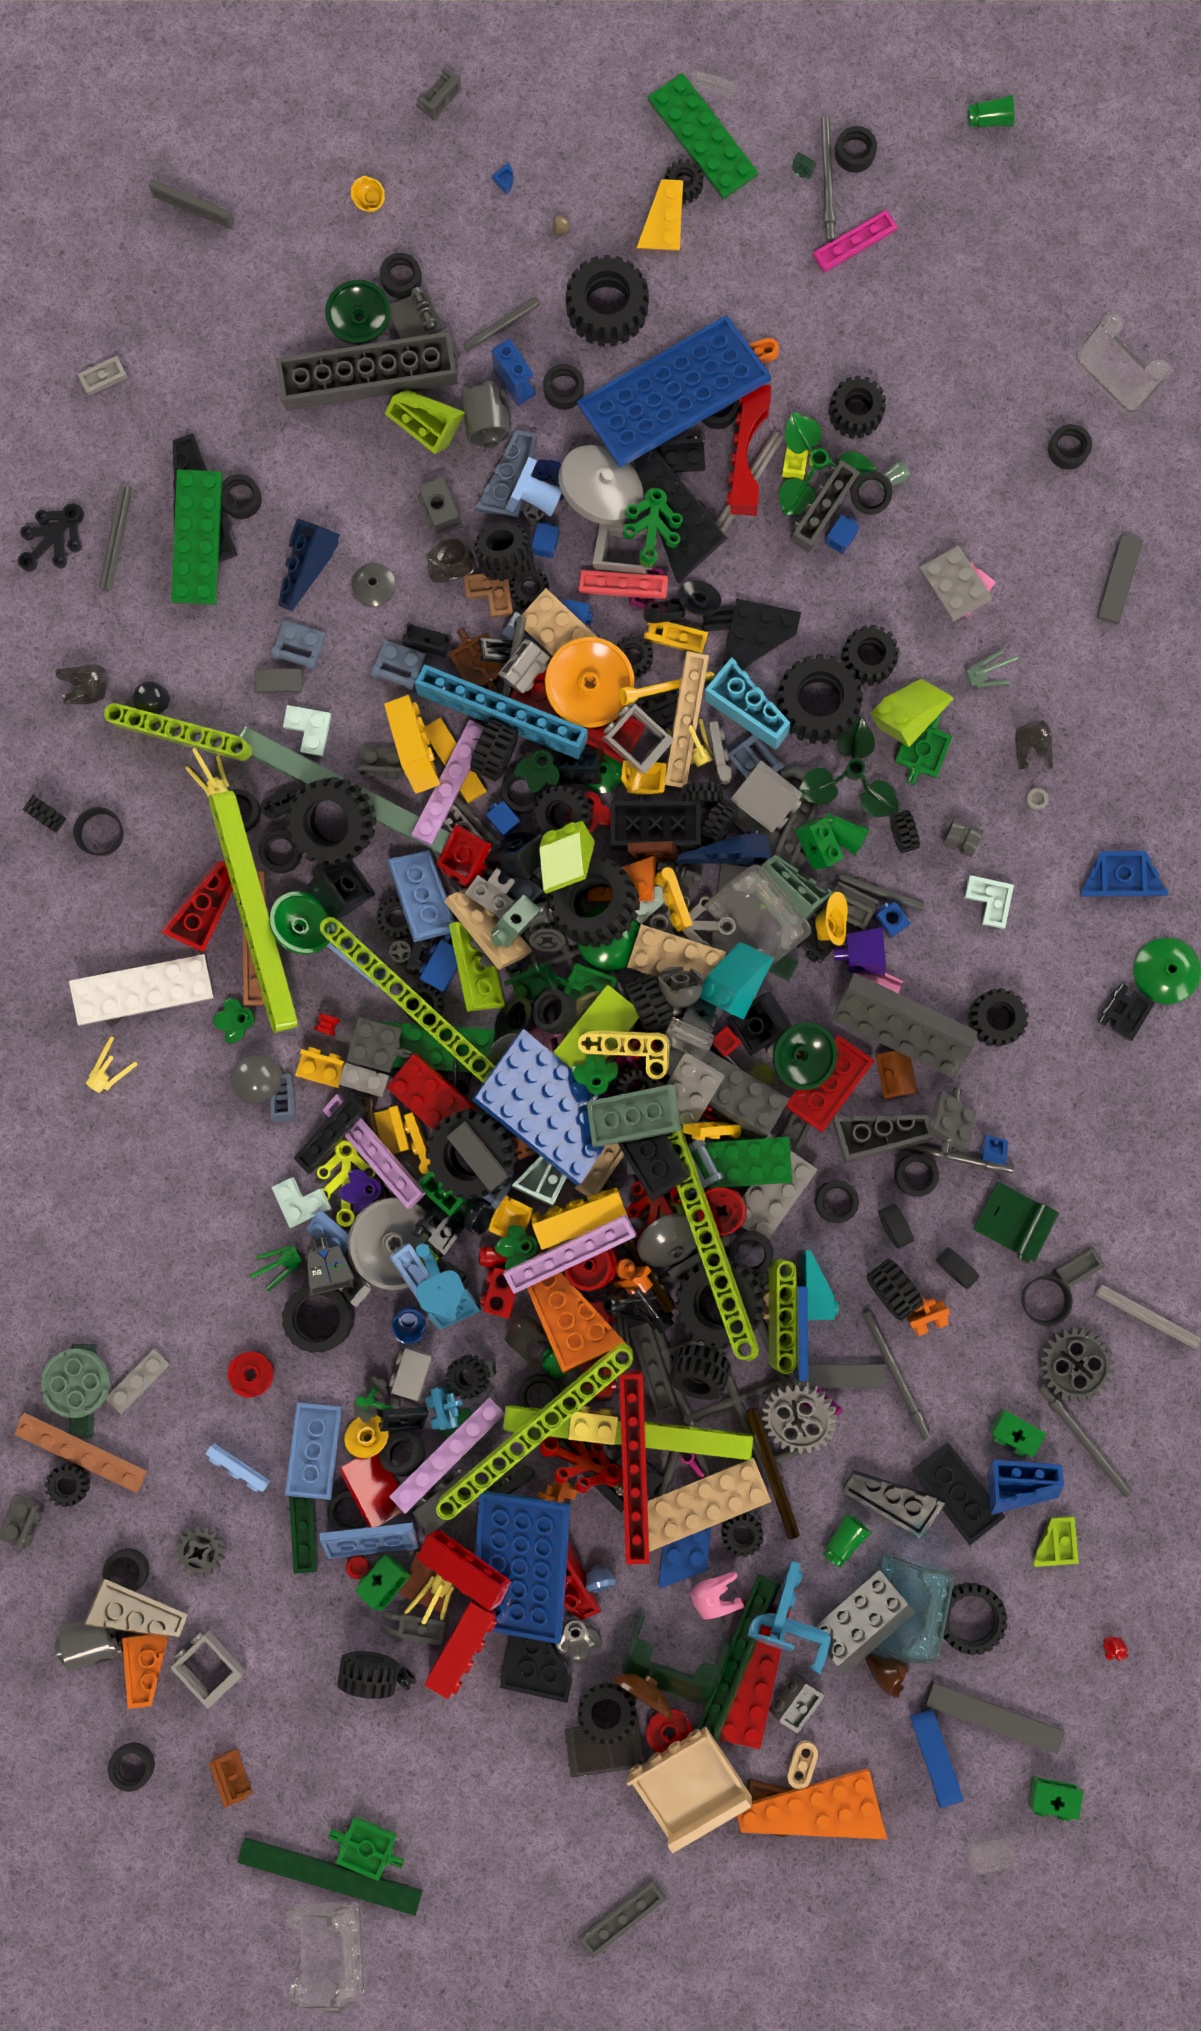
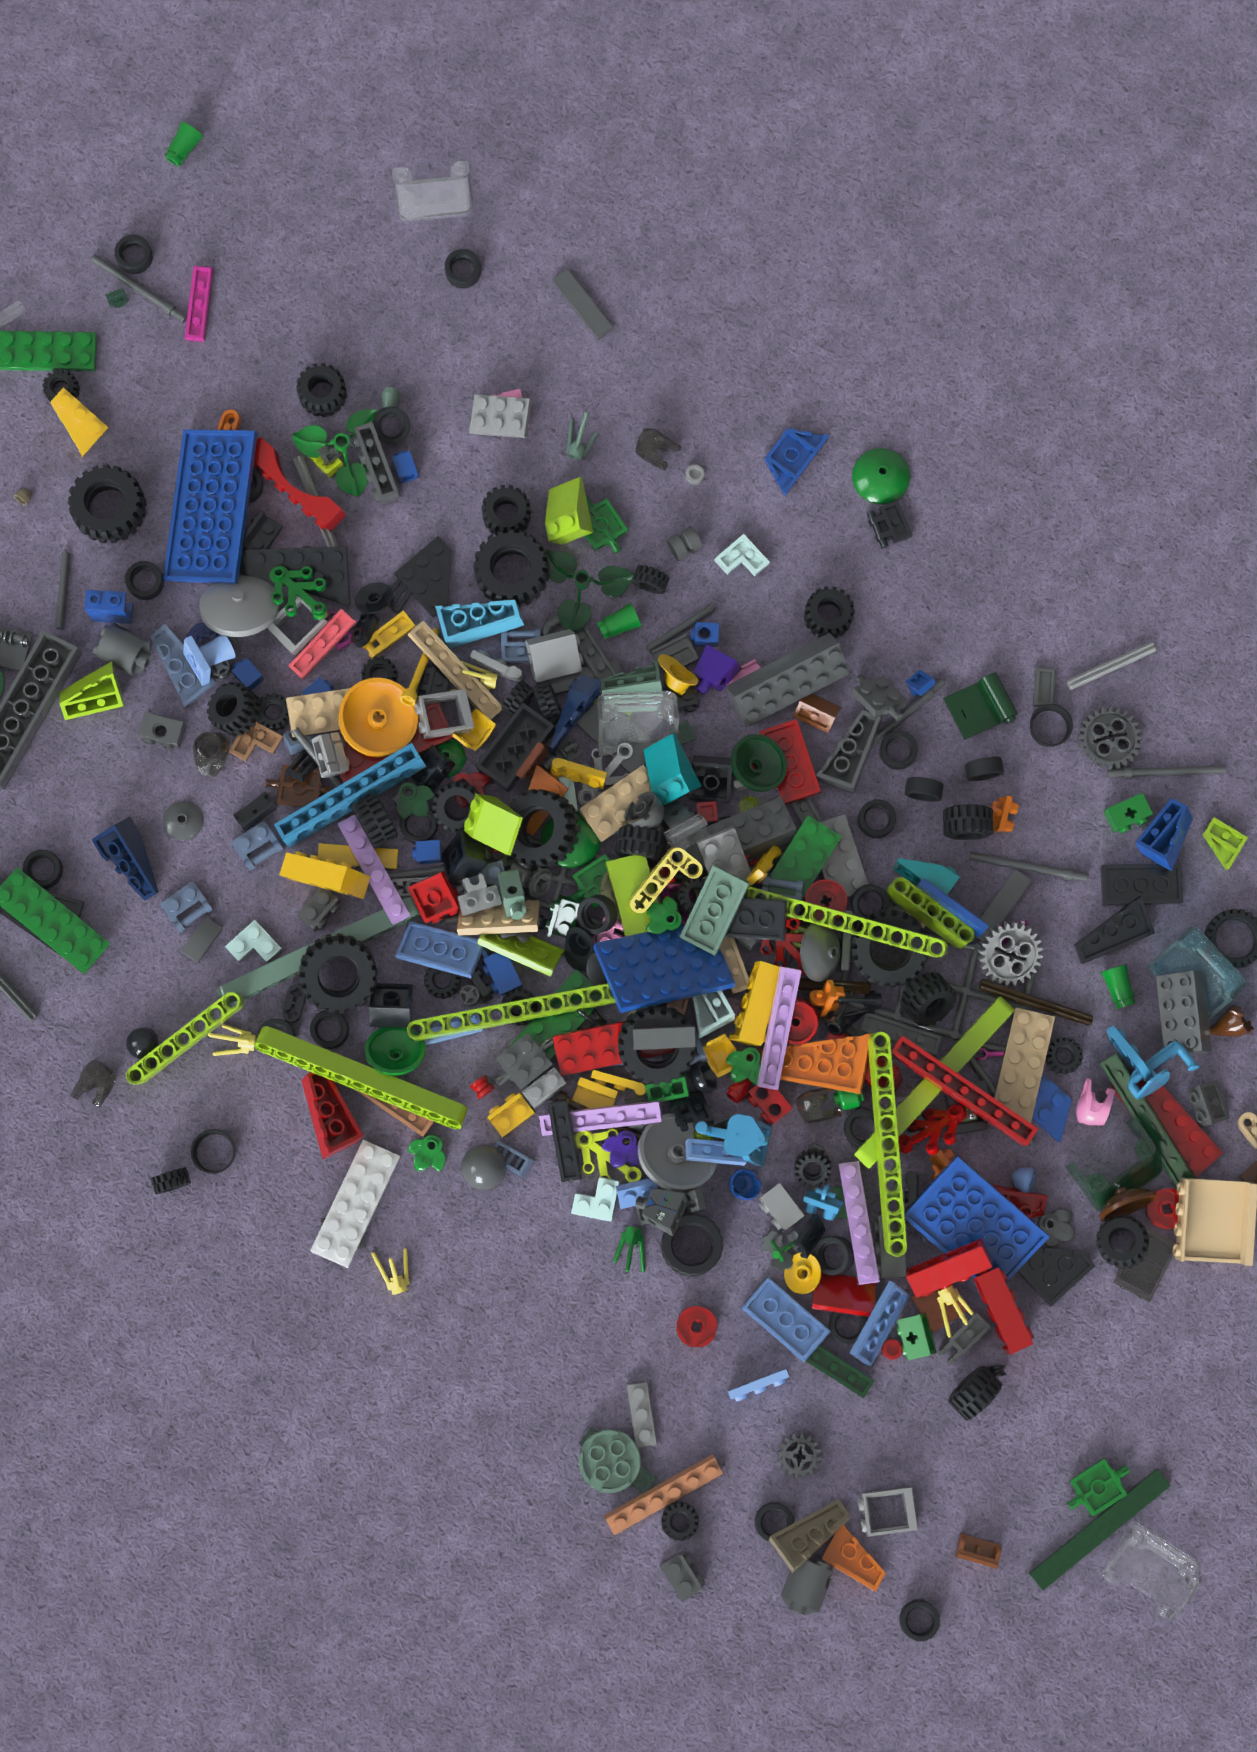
camera: 60 degrees left, 5 degrees down
light yellow bracket [568,1406,618,1445] -> none
green brick [795,817,844,870] -> none
none -> dark grey tile [317,446,342,465]

